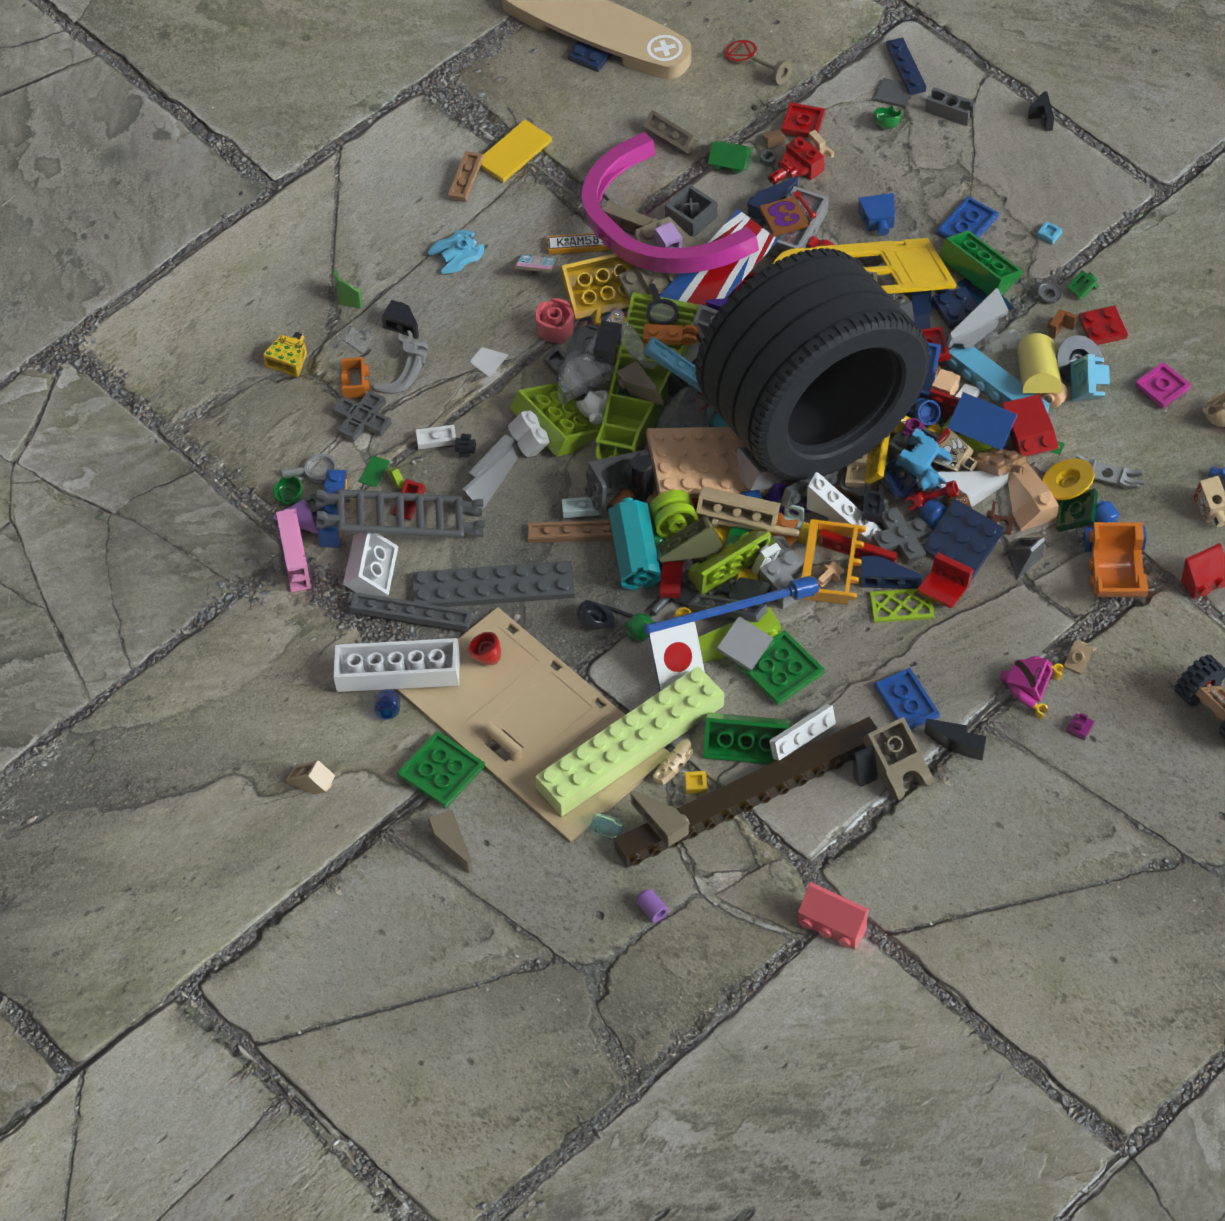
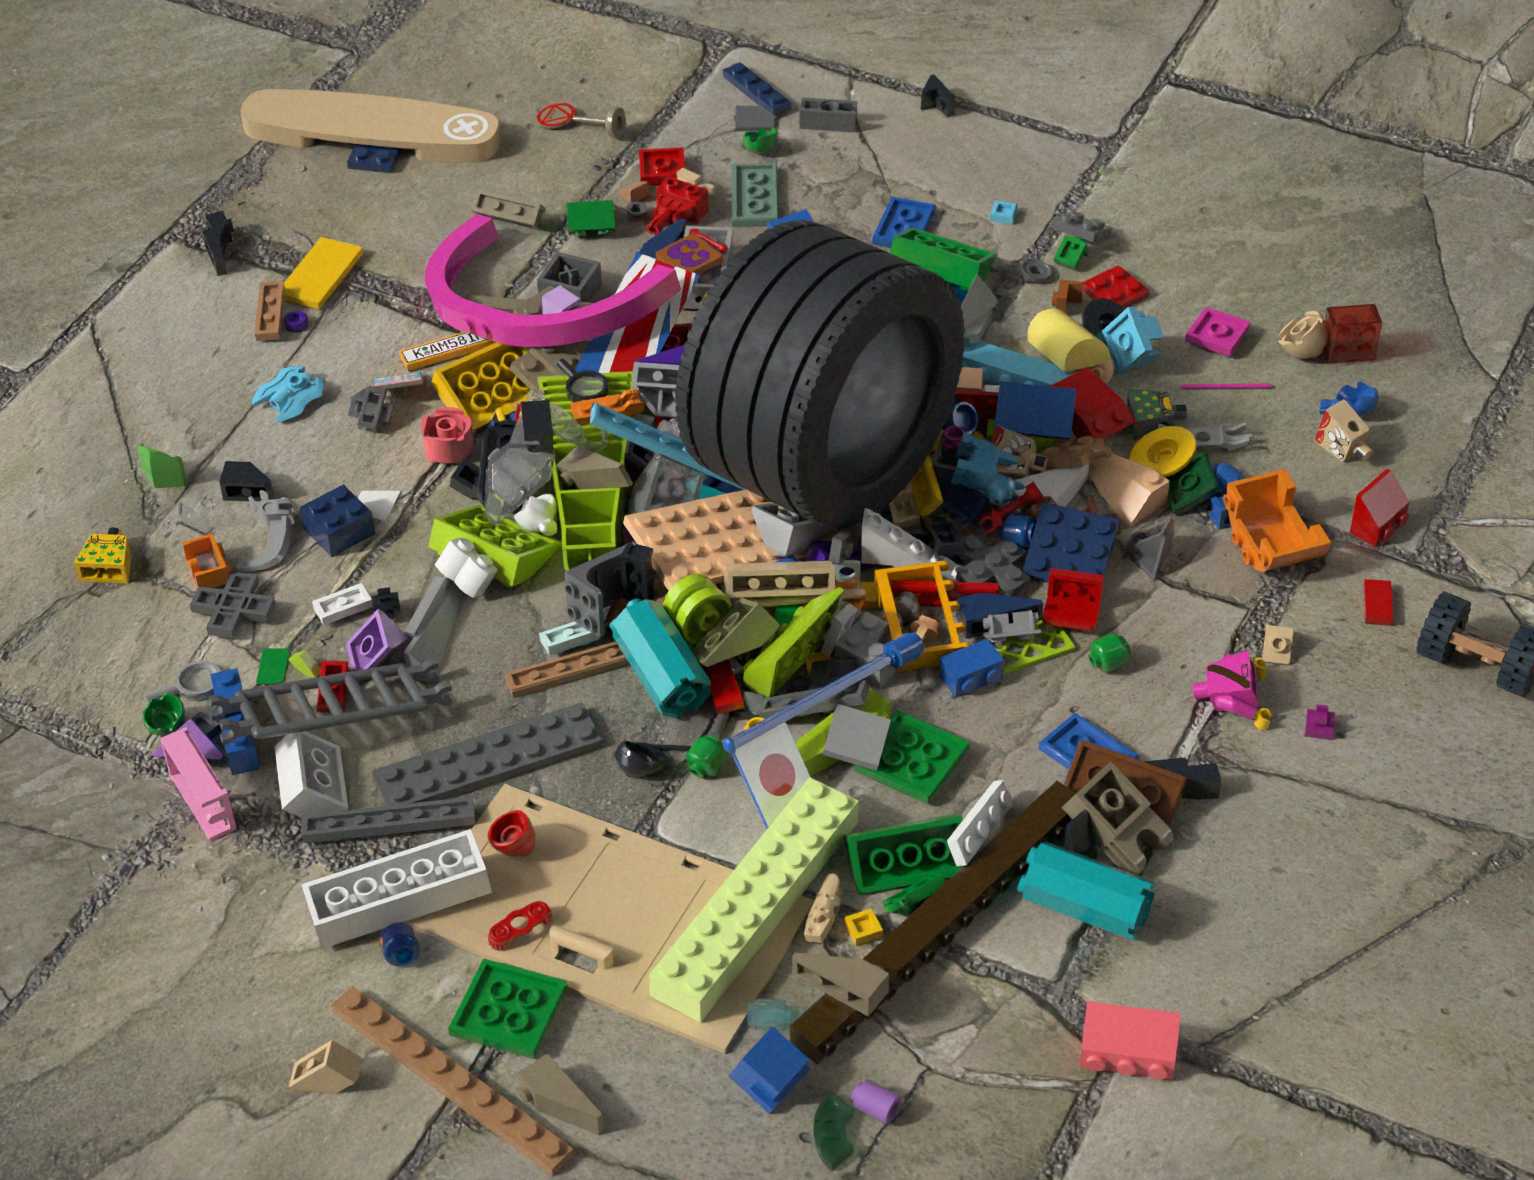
camera: 20 degrees left, 10 degrees down
none -> black slope [202,211,234,276]
none -> dark purple tile [284,311,309,333]
none -> dark blue brick [300,484,375,557]
none -> medium nougat plate [331,986,574,1176]
none -> medium lavender slope [346,609,408,683]
none -> flat silver piece [348,385,395,433]
none -> red piece [488,901,552,951]
none -> blue plate [729,1026,811,1114]
none -> sand green tile [732,163,778,227]
none -> clear green tile [813,1091,854,1172]
none -> dark grey animal [882,591,922,629]
none -> green hinge [882,875,945,915]
none -> blue brick [939,639,1004,697]
none -> light grey hinge [983,610,1041,642]
none -> teal brick [1017,842,1156,940]
none -> dark grey plate [1050,211,1112,242]
none -> reddish brown tile [1064,739,1188,828]
none -> green head [1088,633,1131,673]
none -> dark grey torso [1126,389,1187,440]
none -> dark pink axle [1181,383,1271,389]
none -> red tile [1363,579,1393,625]

